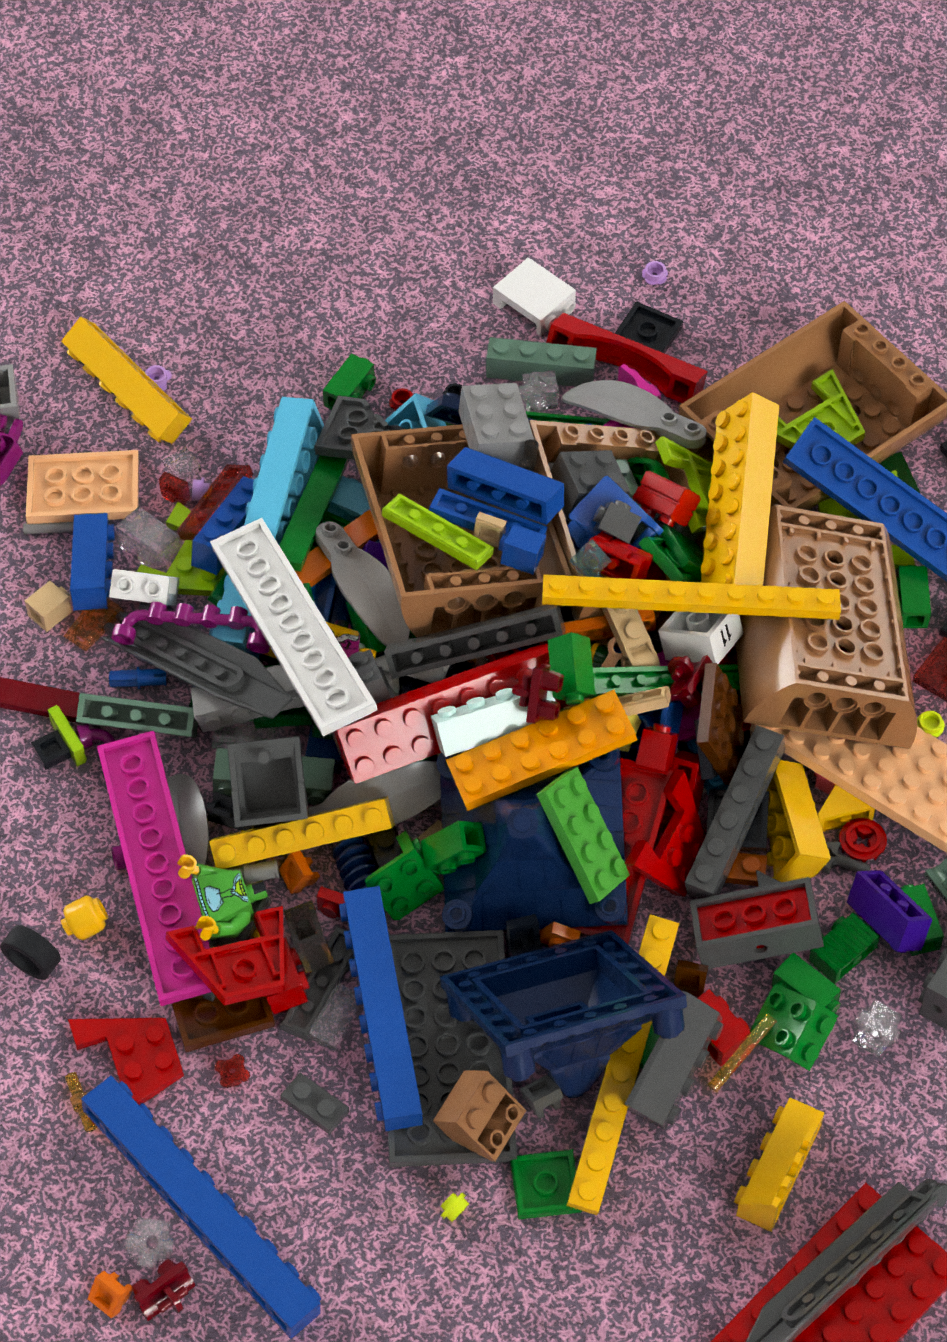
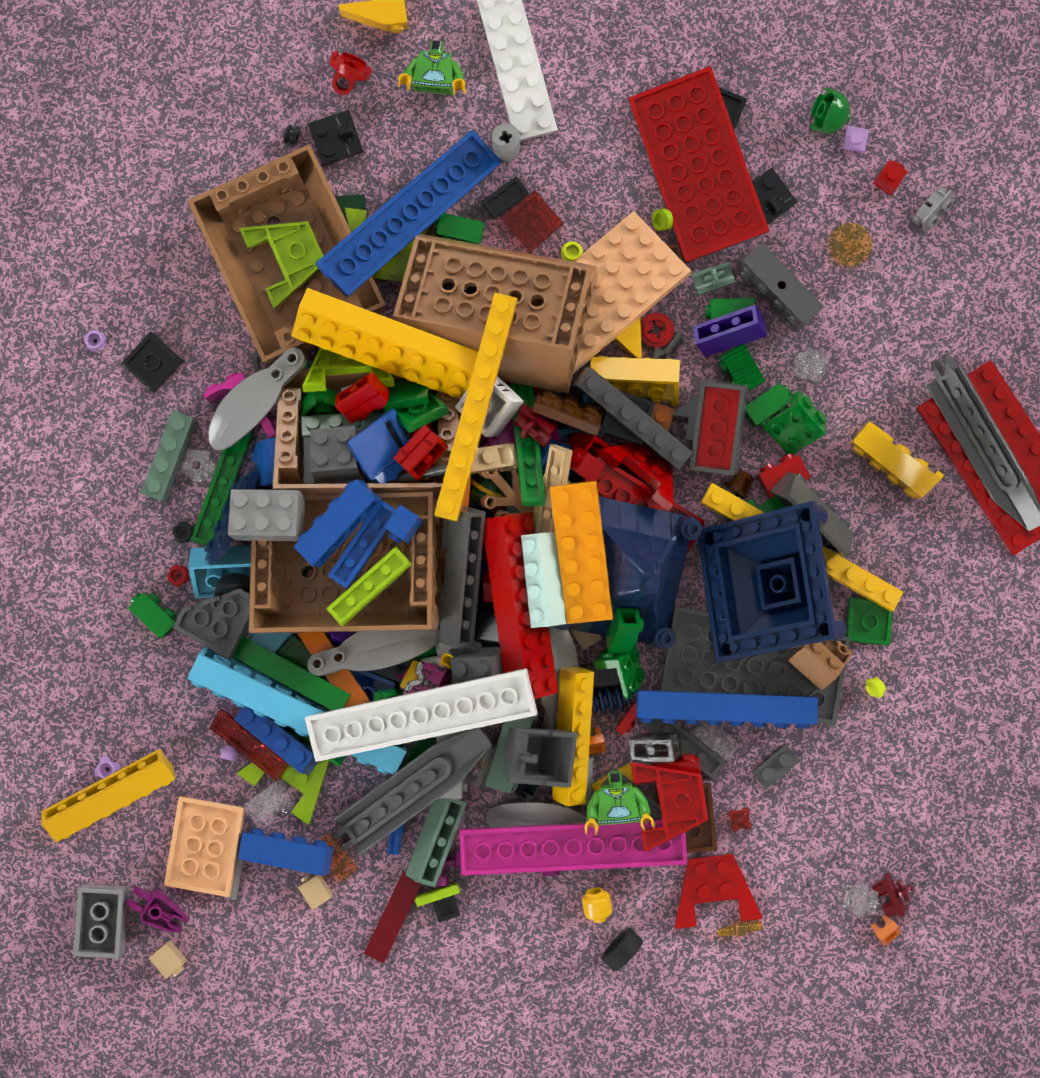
camera: 80 degrees left, 30 degrees up
blue brick [81,1075,321,1339] -> none
white panel [109,569,180,606] -> none
magenta bar [111,602,270,654] -> none
clear red plate [159,471,190,506] -> none
clear tile [163,447,201,483] -> none
tan tile [473,512,507,547] -> none
white panel [493,257,576,336] -> none
black brick [505,914,543,958] -> none
dark red hips [512,663,564,724] -> none
clear smoke arm [517,439,539,471] -> none
bright green plate [536,767,630,904] -> none
orange plate [540,922,581,947] -> none
red arch [546,313,708,403] -> none
green brick [547,632,596,705] -> none
clear light blue plate [569,539,612,577] -> none
dark grey brick [593,500,642,544] -> none
clear yellow bar [707,1013,777,1093] -> none

